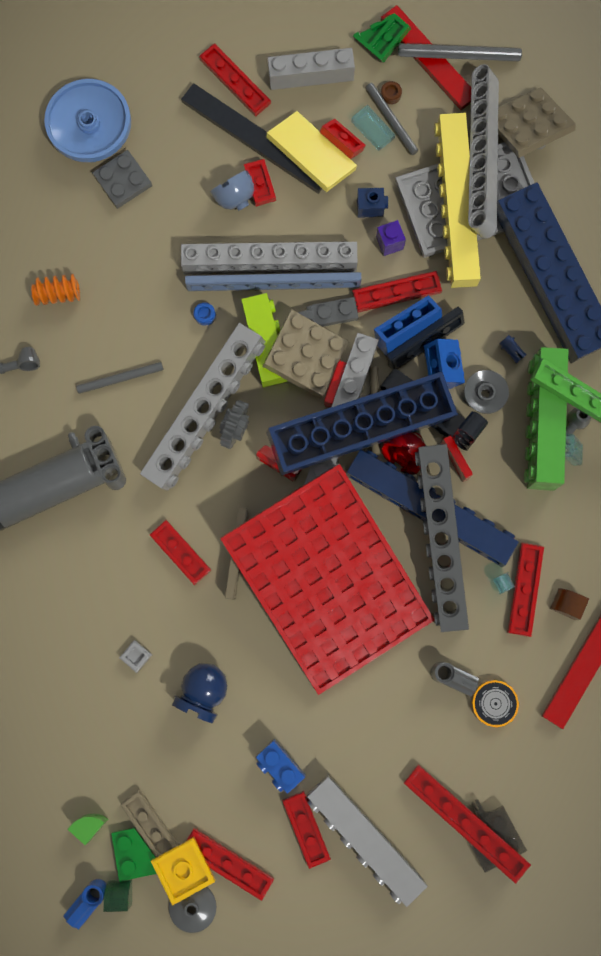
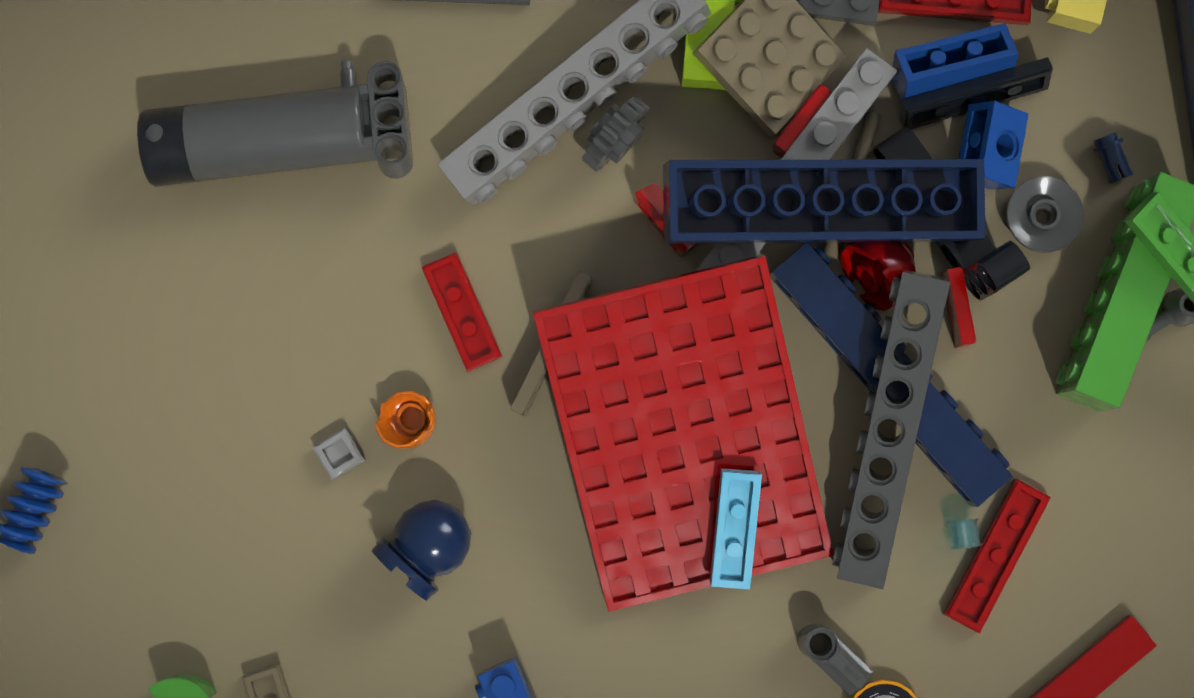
camera: 20 degrees right, 5 degrees up
reddish brown brick [550,588,589,620] -> none
clear light blue tile [565,434,583,466] -> none
none -> orange hair [375,390,436,449]
none -> medium azure plate [710,468,762,589]

